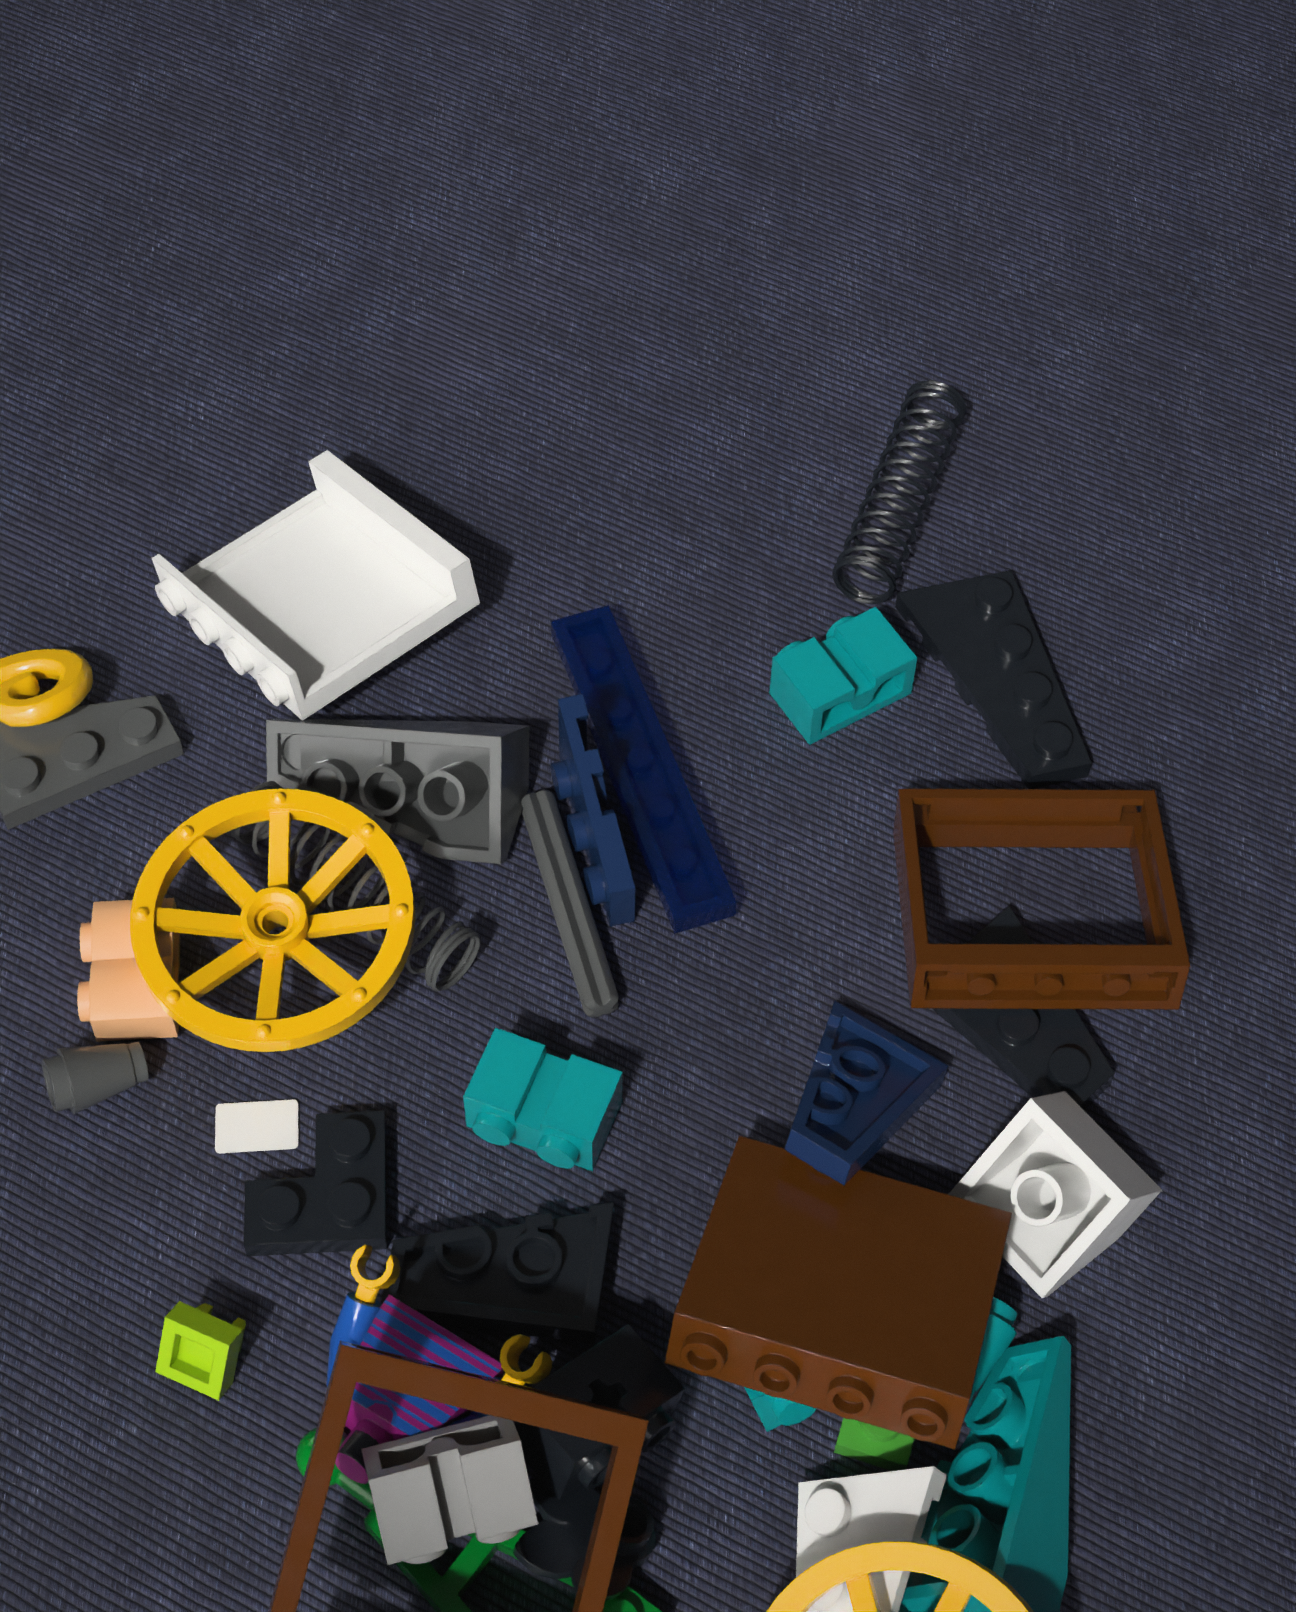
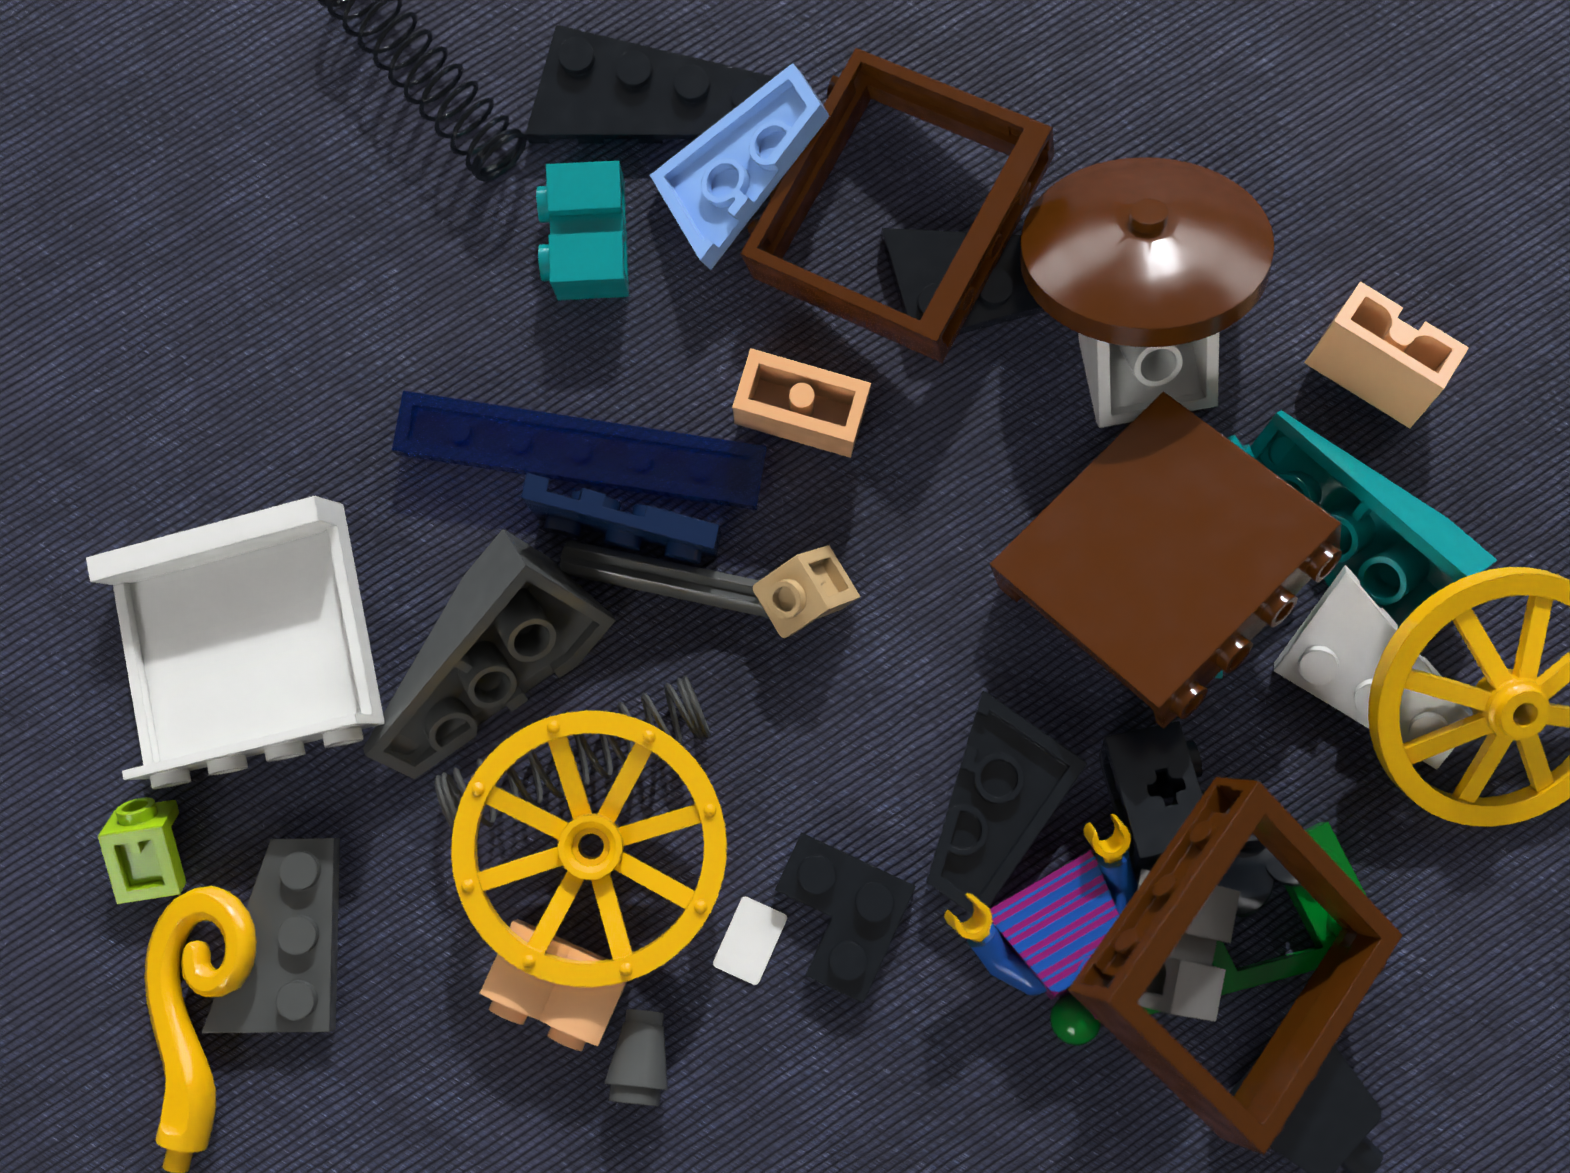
camera: 60 degrees left, 25 degrees up
lime tile [155,1301,246,1401] -> none
teal brick [463,1028,623,1172] -> none
dark blue wing [784,1001,949,1185] -> none
none -> lime bracket [98,798,186,904]
none -> light blue wing [650,63,830,270]
none -> light nougat brick [732,348,871,458]
none -> tan bracket [753,545,860,638]
none -> reddish brown dish [1020,157,1274,347]
none -> light nougat brick [1305,282,1469,429]

